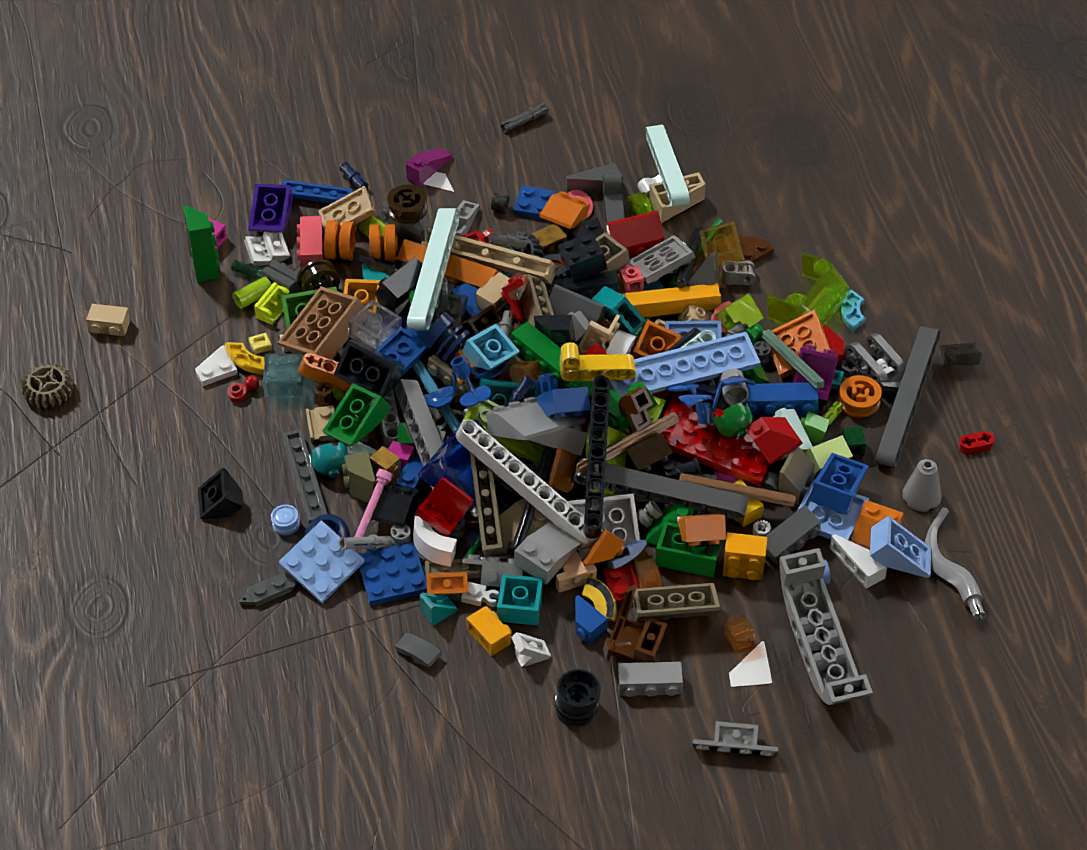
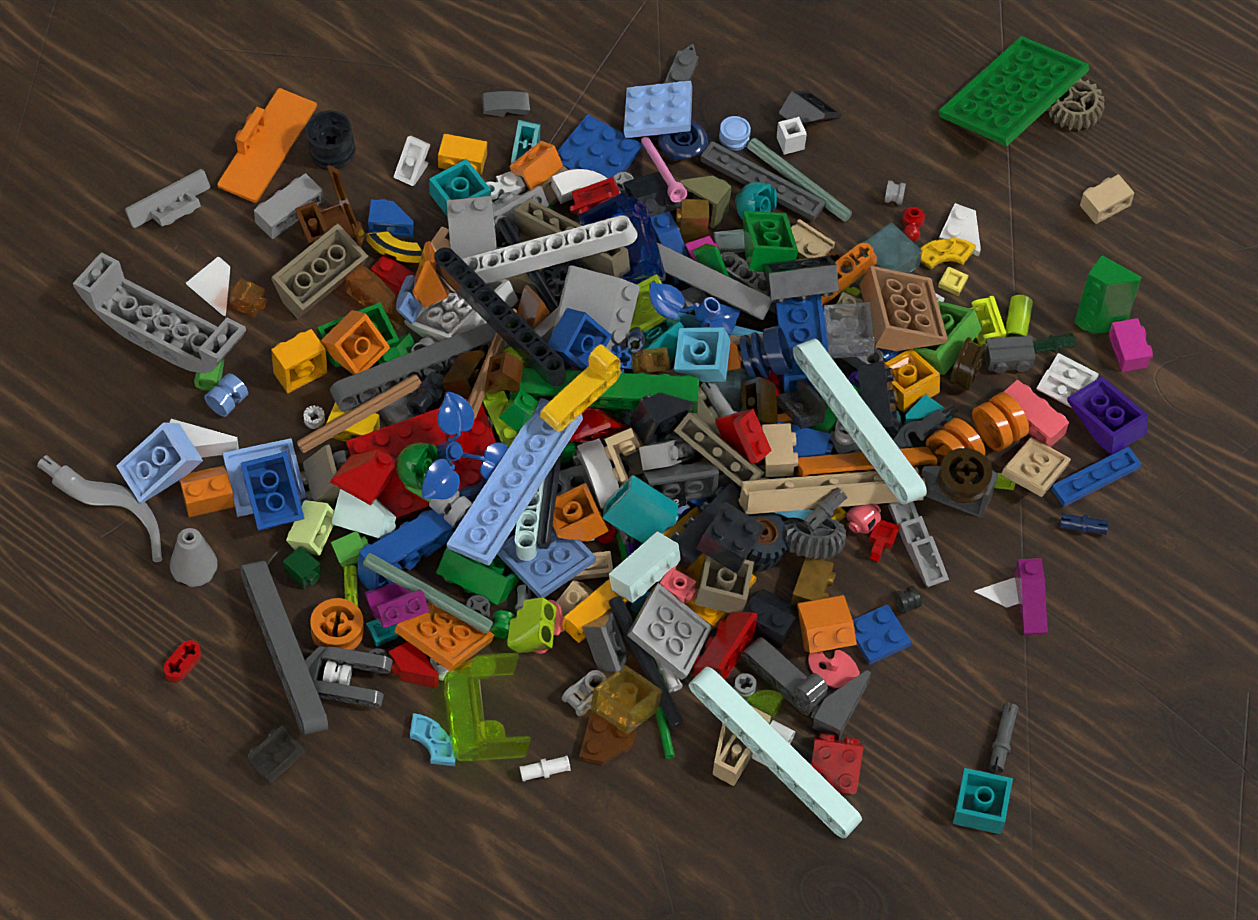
camera: 135 degrees right, 10 degrees up
light grey pin [338,535,393,551] -> none
dark grey brick [765,505,821,566] -> none
none -> orange bracket [218,88,317,203]
none -> white pin [519,756,571,781]
none -> light aqua brick [609,532,681,603]
none -> sand green axle [747,138,852,222]
none -> white brick [776,117,807,154]
none -> red bracket [811,733,863,794]
none -> light grey wheel [884,180,906,205]
none -> green plate [939,36,1089,147]
none -> teal brick [953,768,1013,834]

